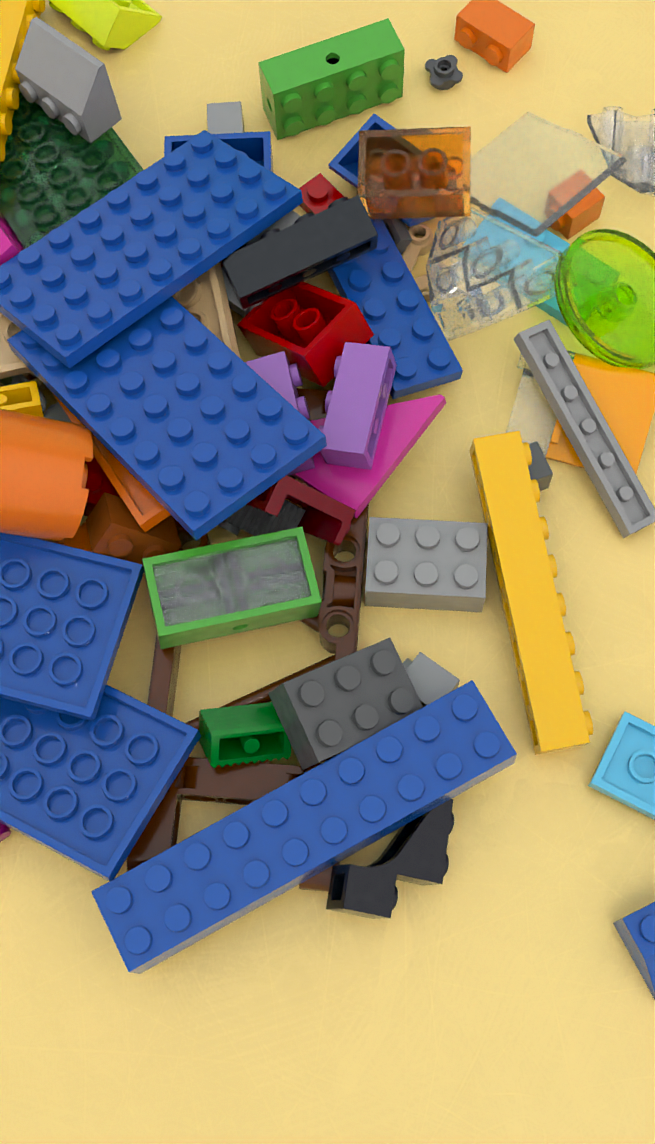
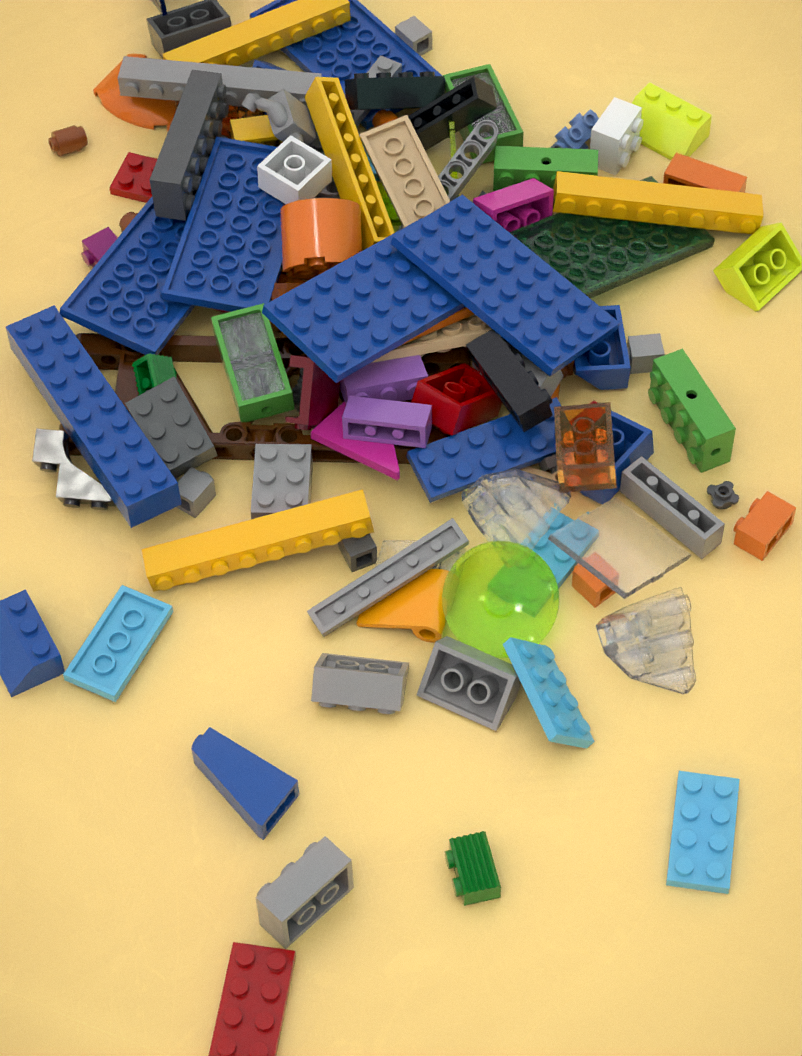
camera: 85 degrees right, 15 degrees down
light grey slope [15,17,122,143] -> none
none -> light grey brick [620,456,725,559]

